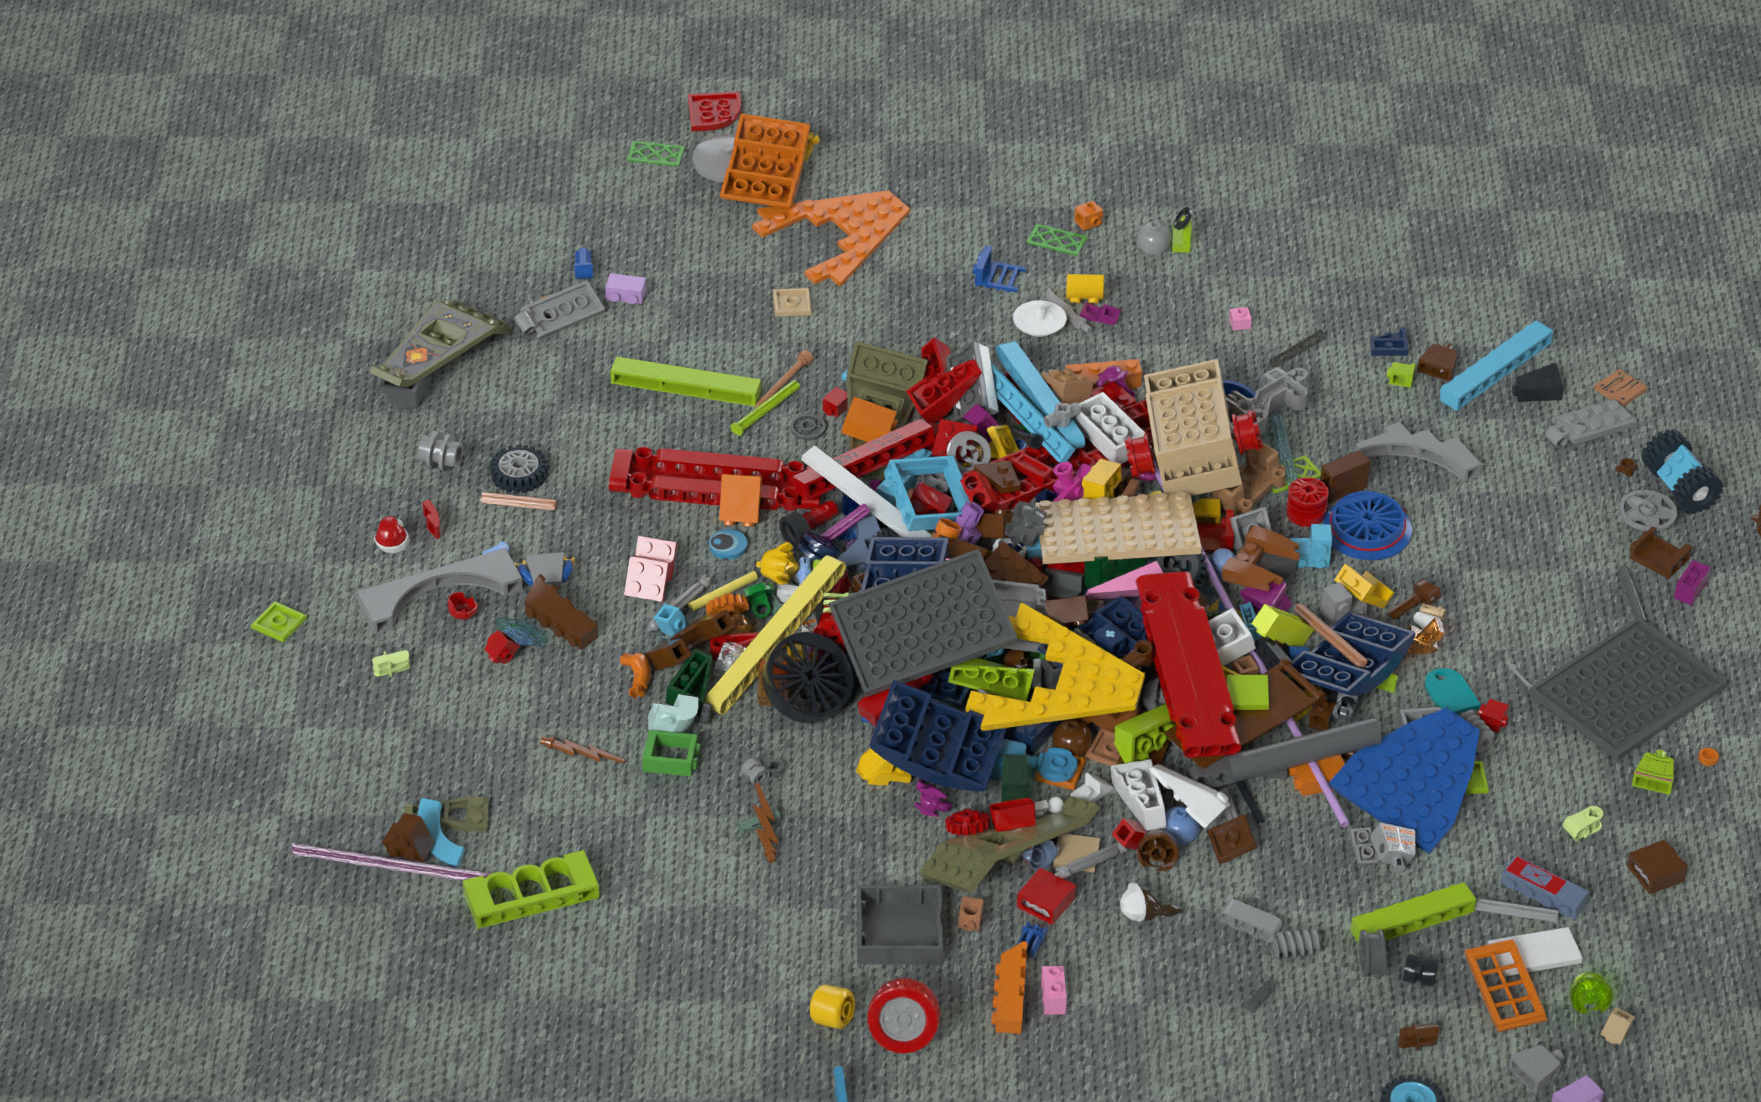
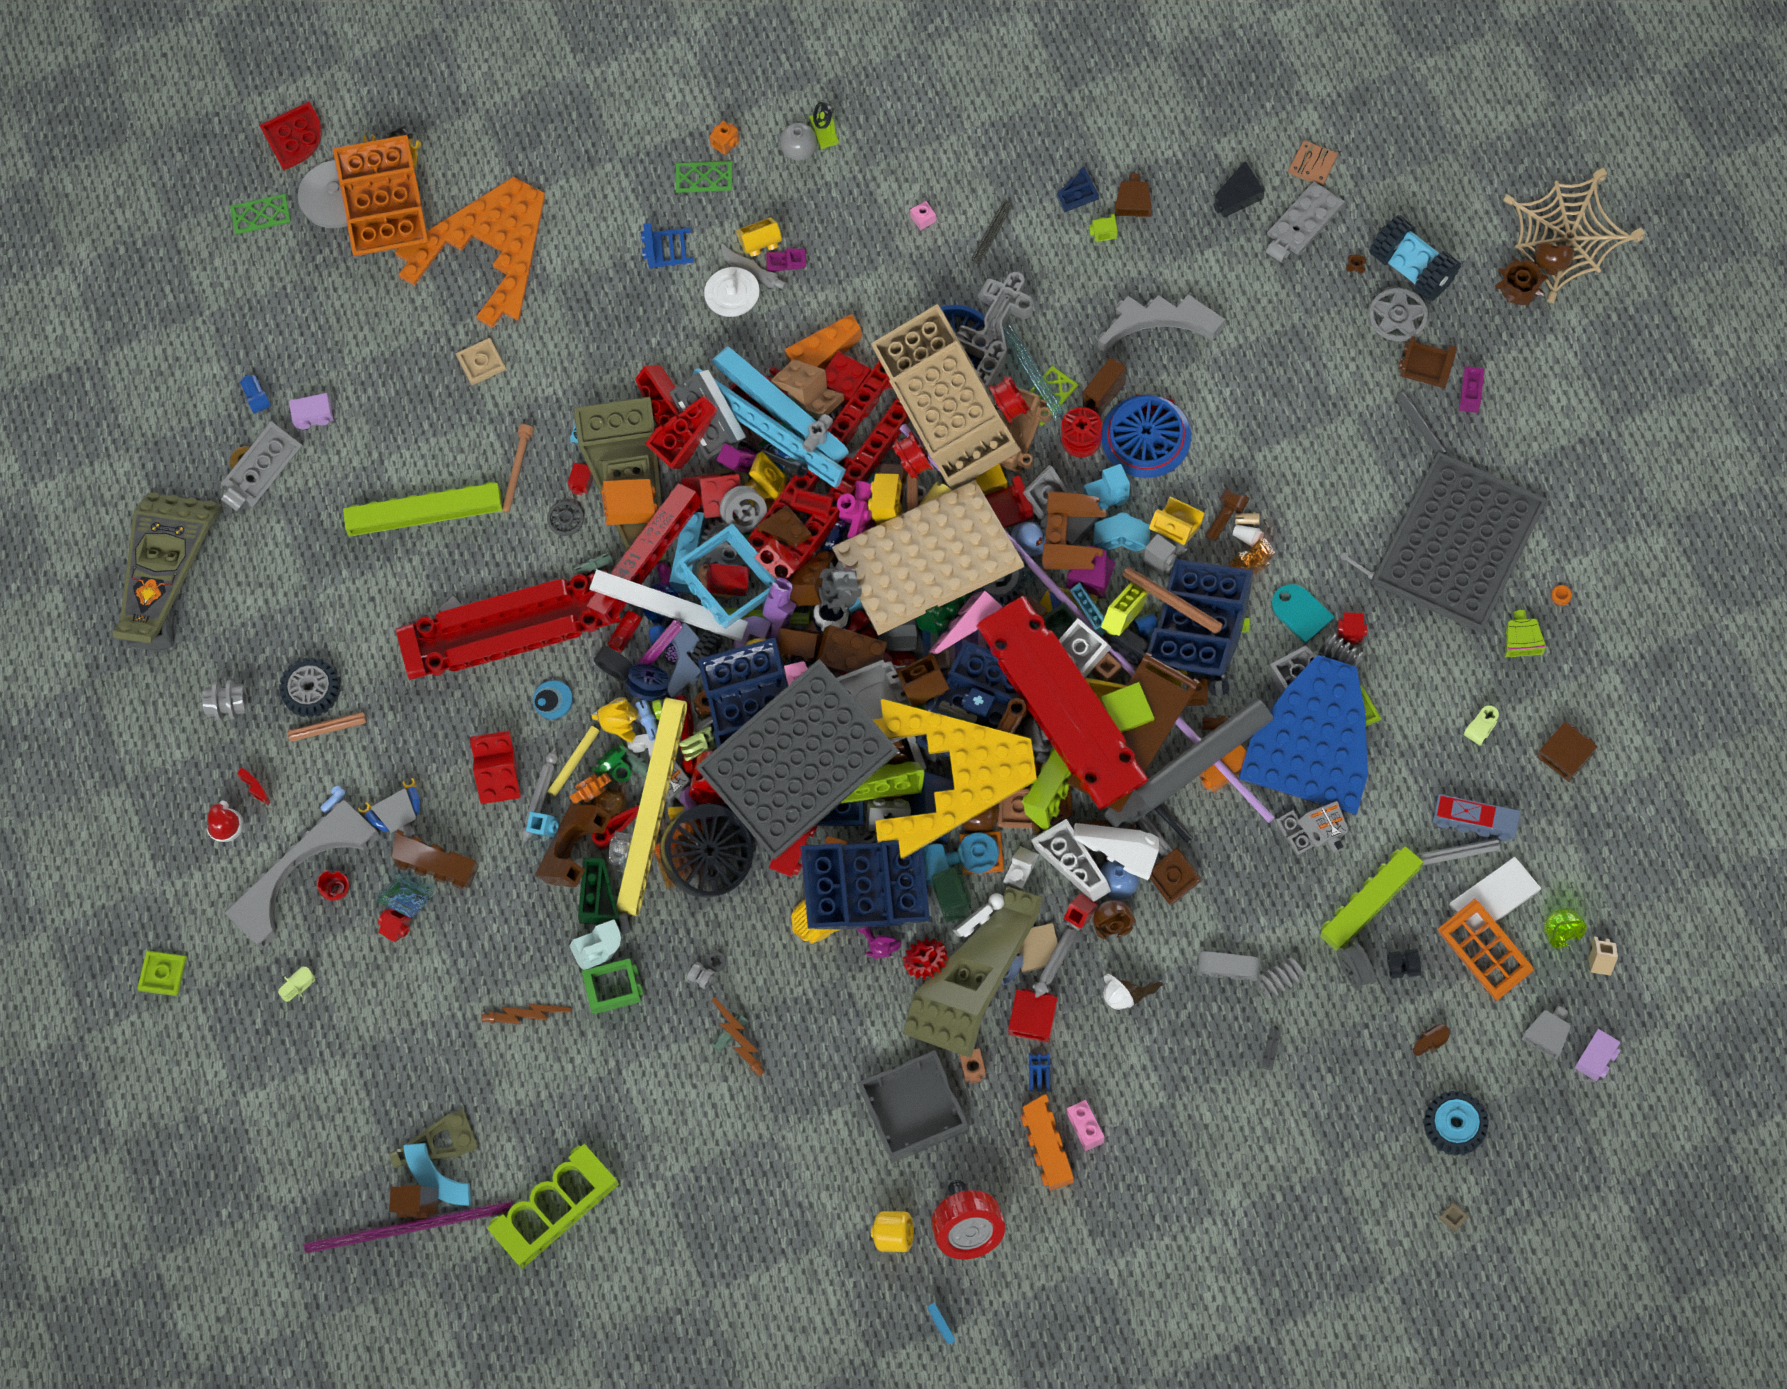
camera: 15 degrees left, 25 degrees up
orange arm [620,653,651,699] -> none
orange brick [719,474,762,527] -> none
lime axle [730,380,800,436] -> none
orange wheel [931,518,962,553] -> none
red piece [989,798,1036,832] -> none
white brick [1072,392,1145,464] -> none
magenta piece [1096,365,1135,398] -> none
medium azure brick [1440,320,1553,411] -> none
none -> medium azure brick [1094,512,1150,551]

